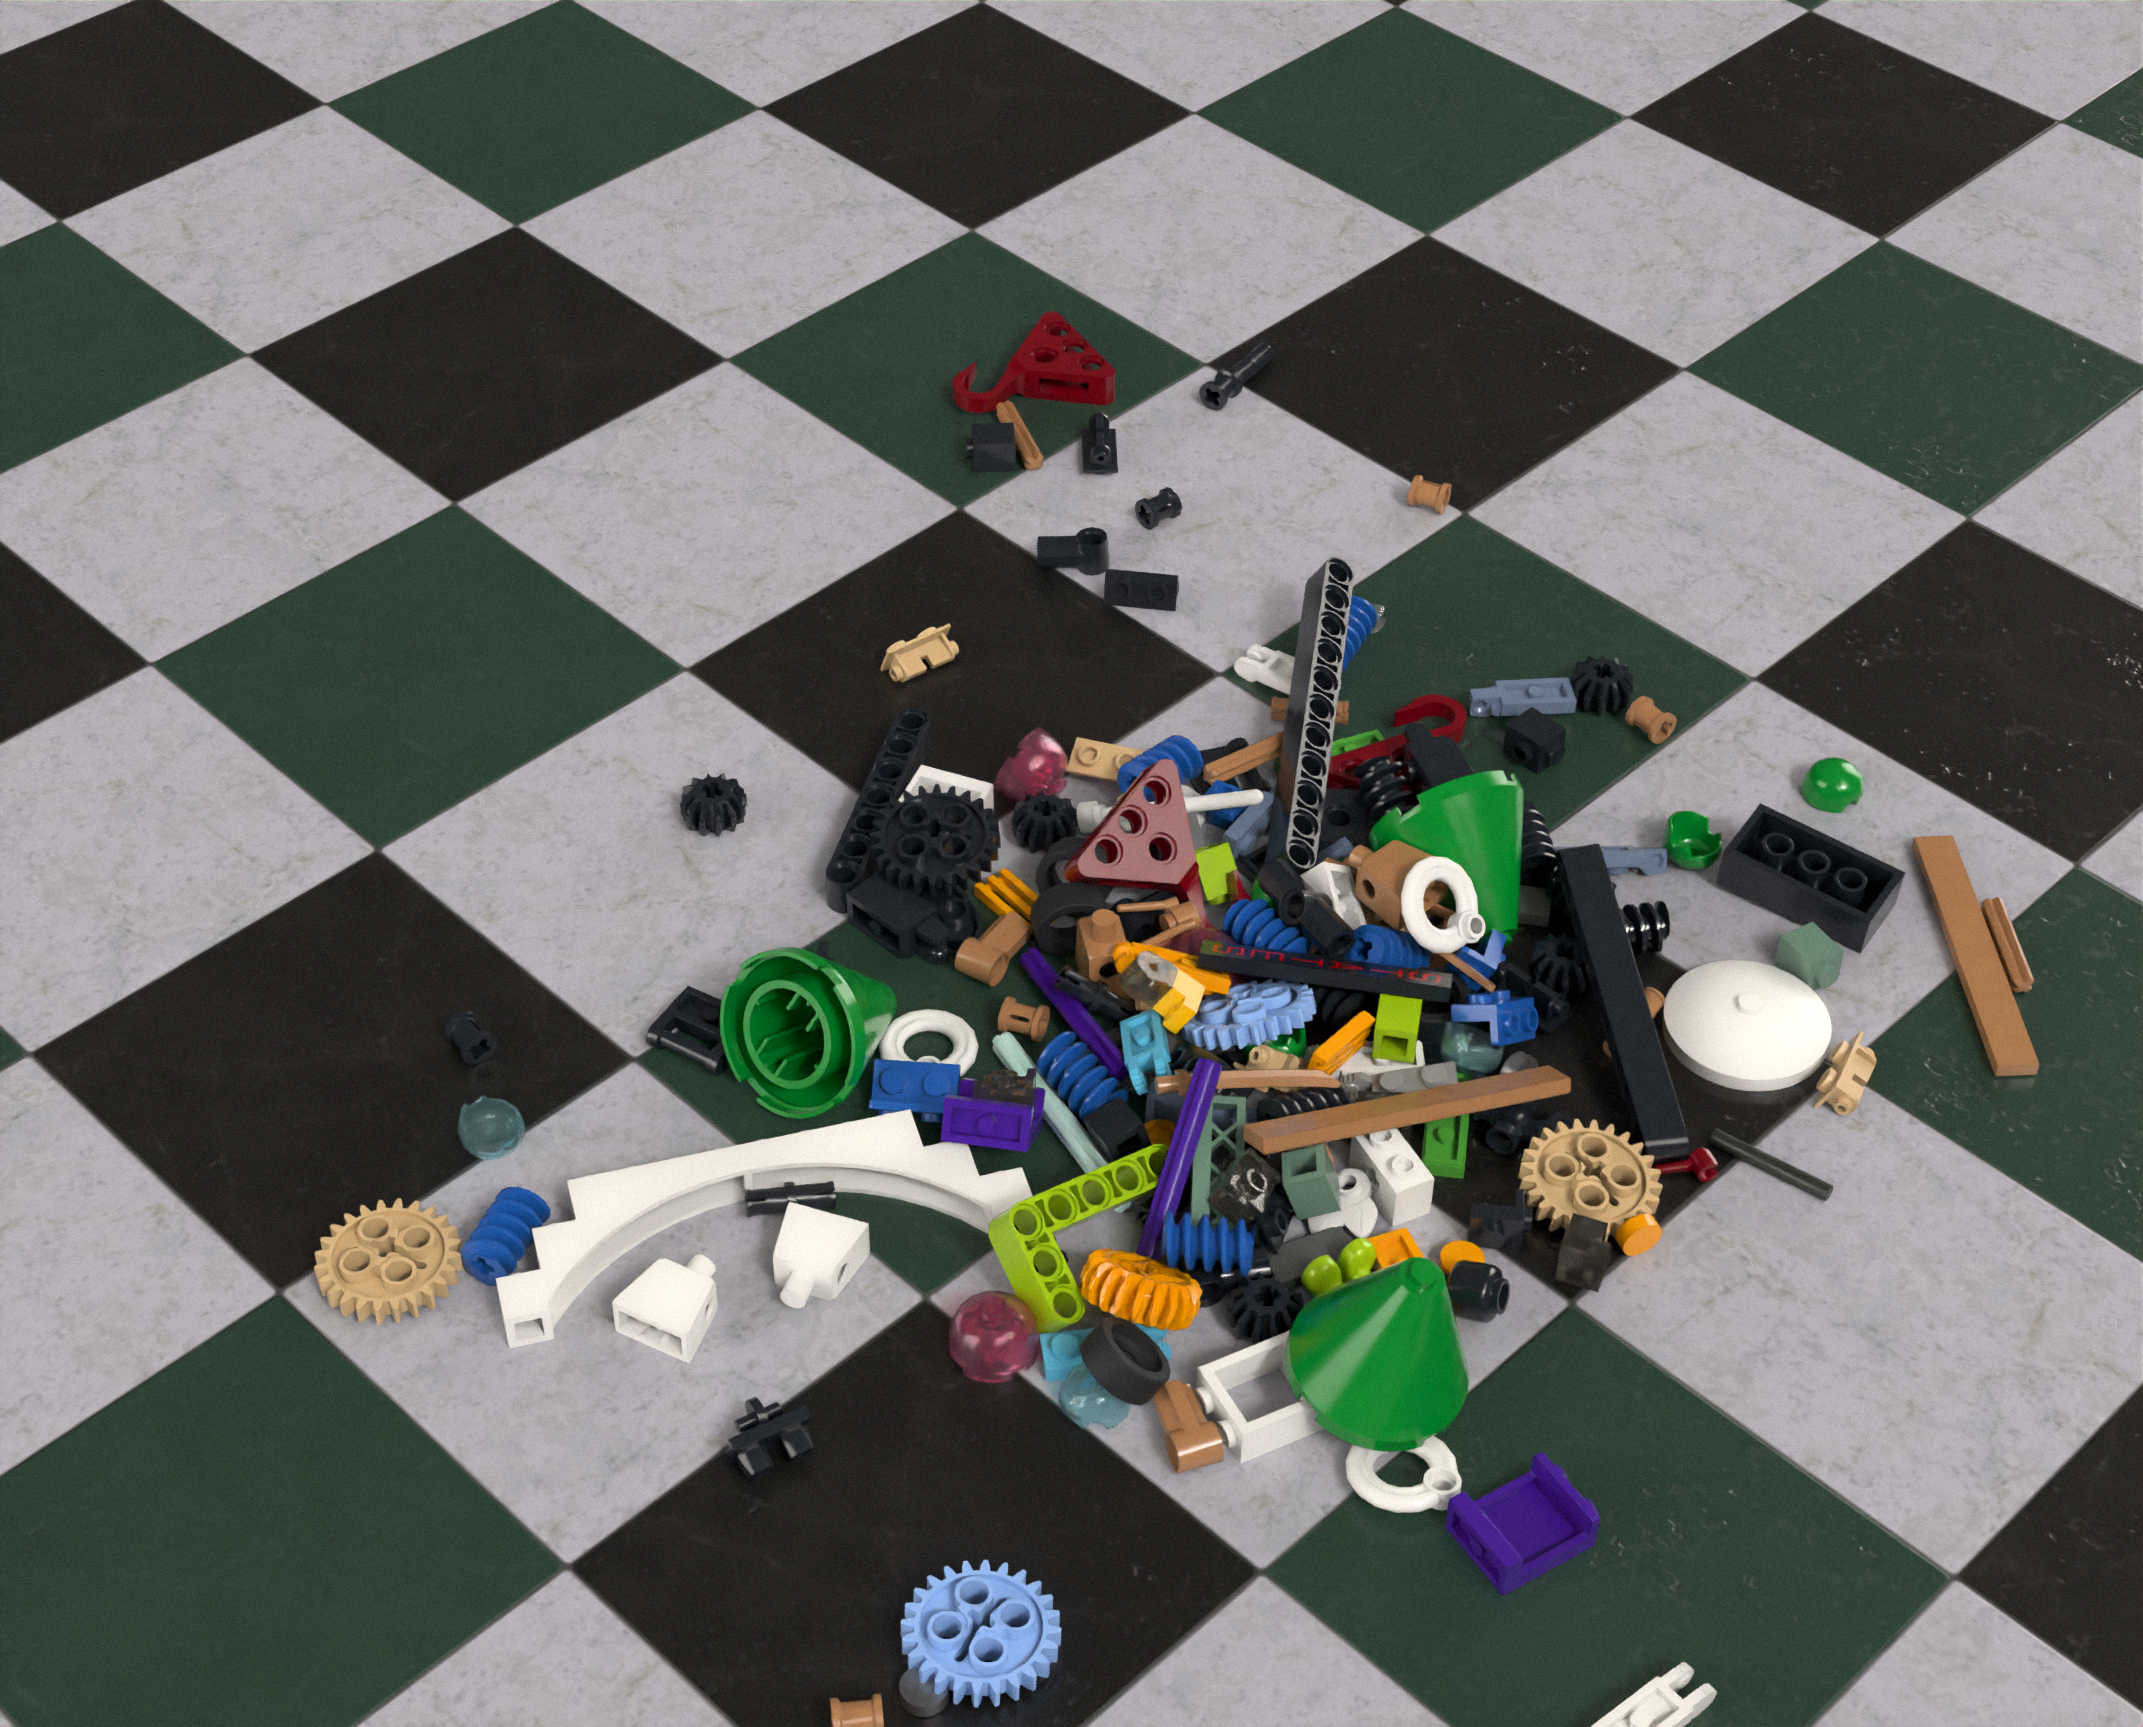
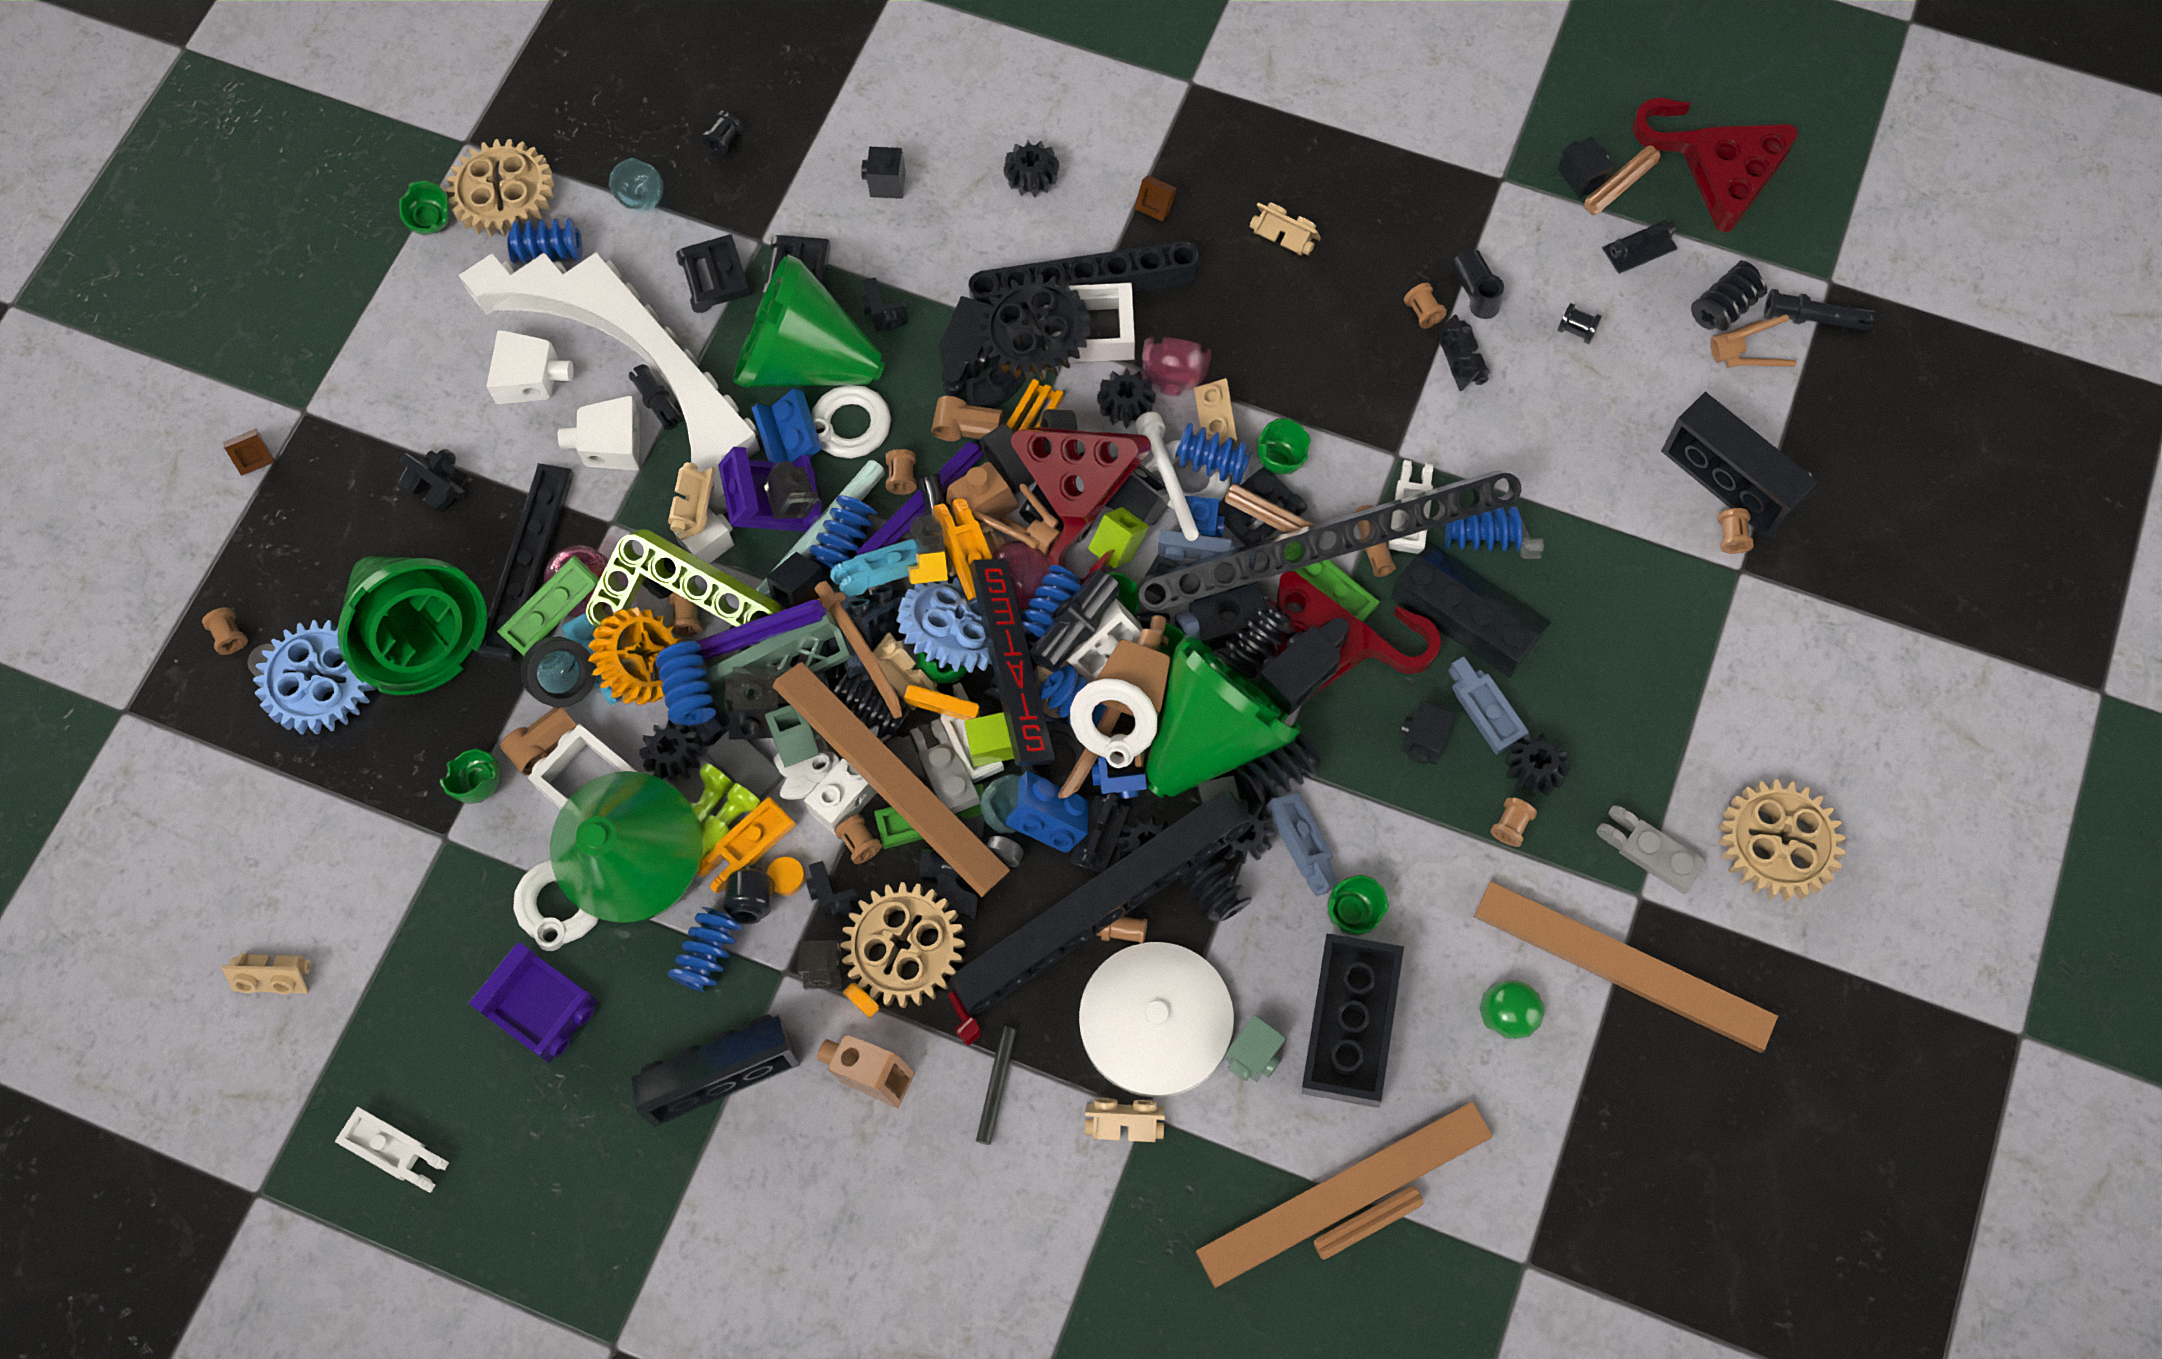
camera: 70 degrees right, 25 degrees up
none -> reddish brown tile [223,428,274,476]
none -> green cone [337,556,487,695]
none -> green hair [399,180,451,236]
none -> green hair [440,748,501,804]
none -> black tile [477,463,574,662]
none -> bright green tile [497,555,600,656]
none -> black slope [632,1015,800,1127]
none -> tan hinge [668,462,716,540]
none -> blue piece [668,907,743,993]
none -> medium nougat bush [669,593,703,636]
none -> black plate [676,234,751,313]
none -> medium nougat torso [817,1035,915,1109]
none -> medium nougat bush [834,814,882,864]
none -> black brick [861,146,906,199]
none -> reddish brown tile [1134,175,1177,222]
none -> green hair [1257,418,1311,474]
none -> black slope [1391,544,1551,678]
none -> medium nougat bush [1404,283,1447,329]
none -> medium nougat tile [1474,881,1778,1053]
none -> light grey hinge [1596,805,1707,894]
none -> black brick [1661,391,1818,540]
none -> black piece [1691,260,1768,331]
none -> medium nougat plant [1710,315,1797,368]
none -> tan gear [1718,779,1846,902]

